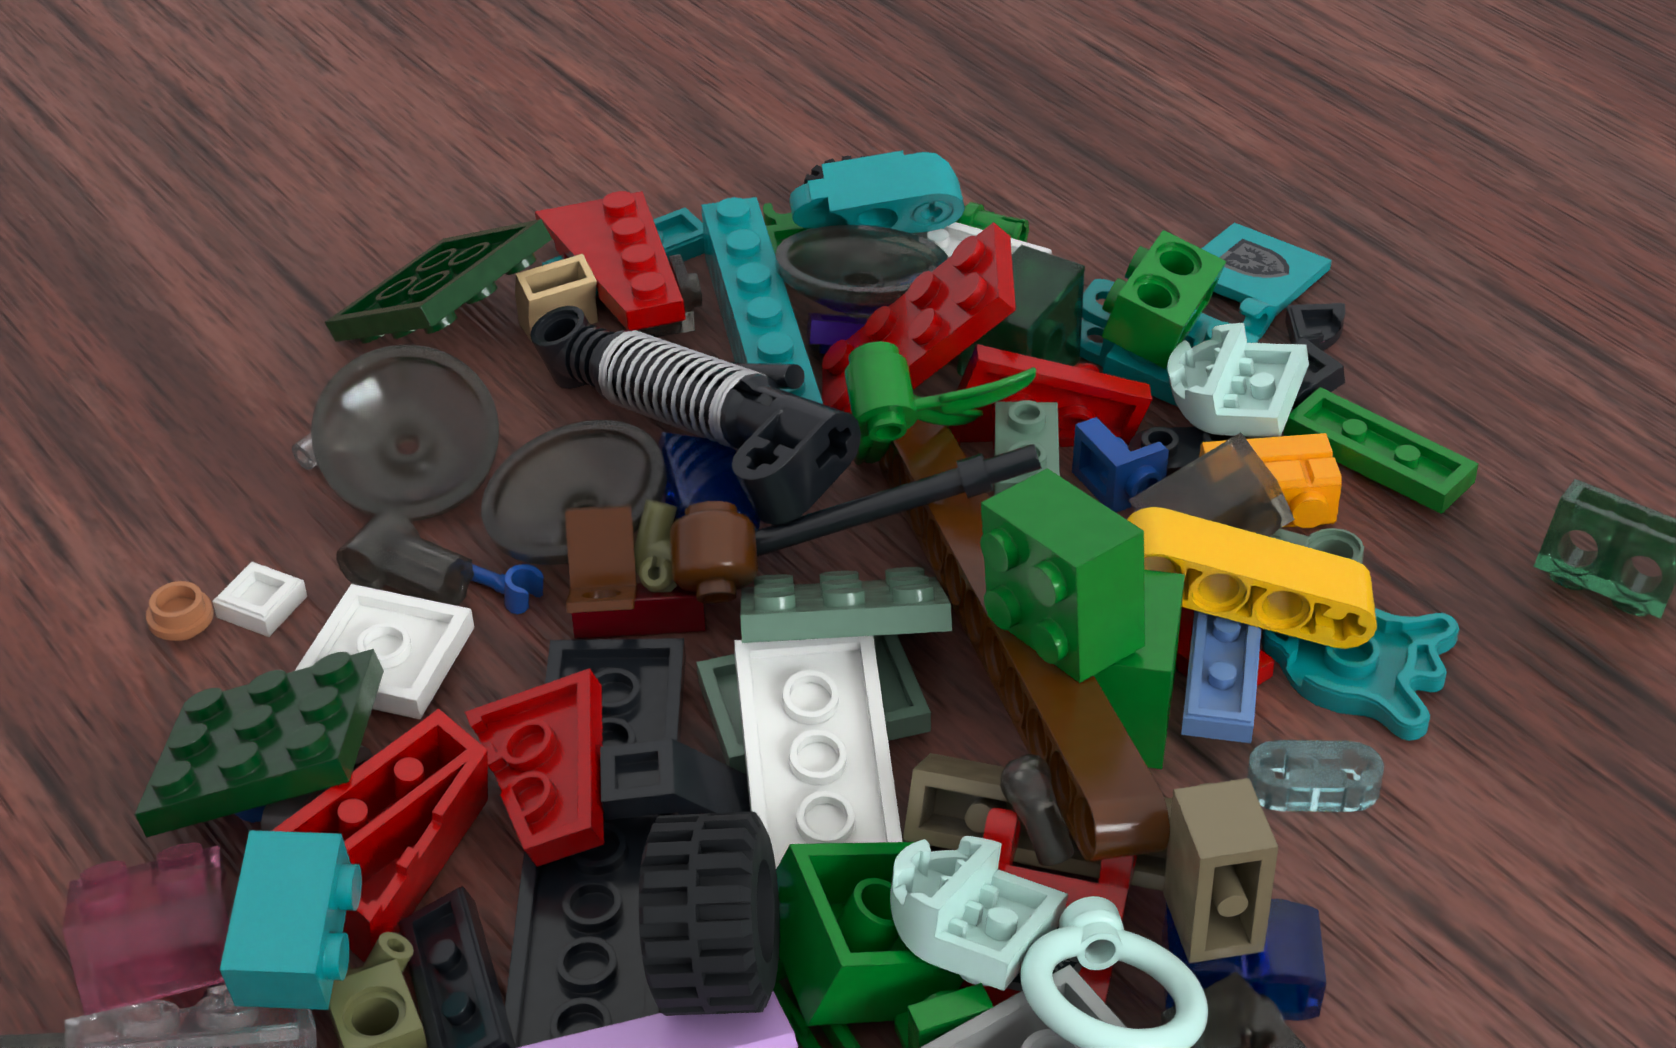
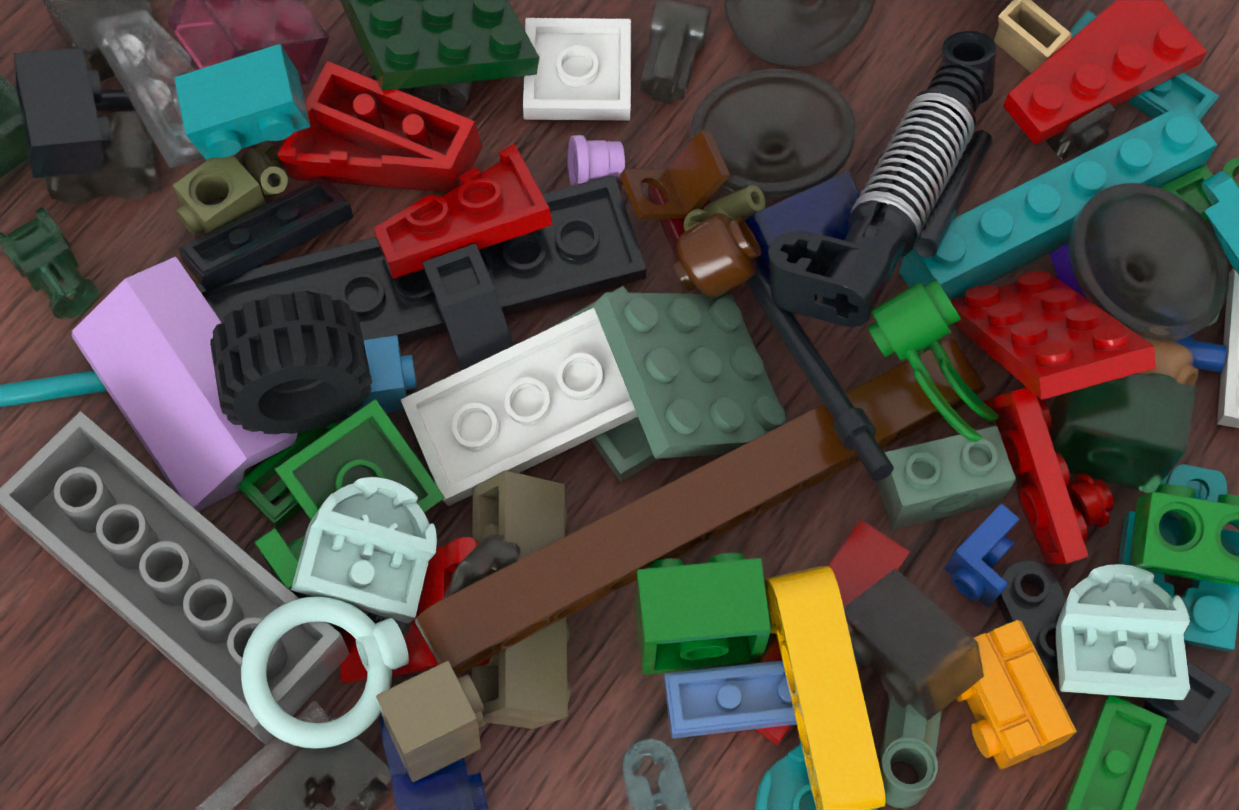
camera: 70 degrees right, 25 degrees up
blue hand [463,563,544,615] -> none
green brick [980,468,1145,683] -> none
none -> lavender piece [567,135,625,186]

